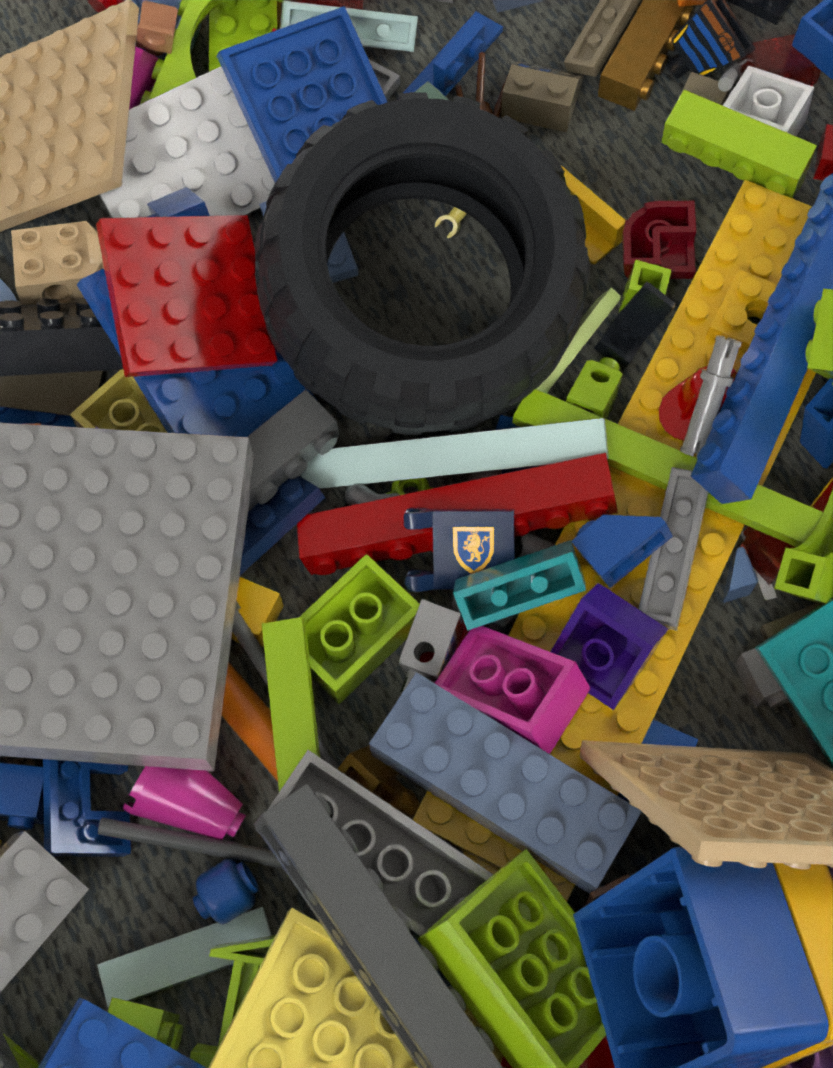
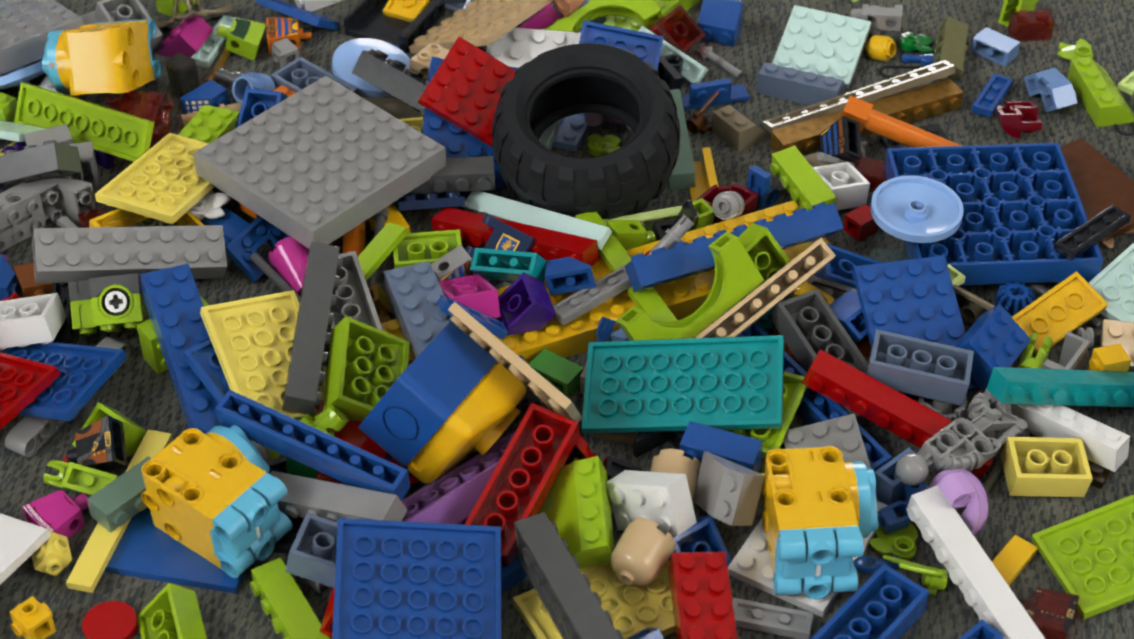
camera: 35 degrees right, 25 degrees down
none -> blue tile [437,295,508,340]
none -> bright green brick [528,348,584,399]
none -> lime plate [587,134,621,157]
none -> blue piece [594,316,616,342]
none -> black plate [657,54,683,92]
none -> light grey head [712,191,745,220]
none -> blue plate [746,165,779,211]

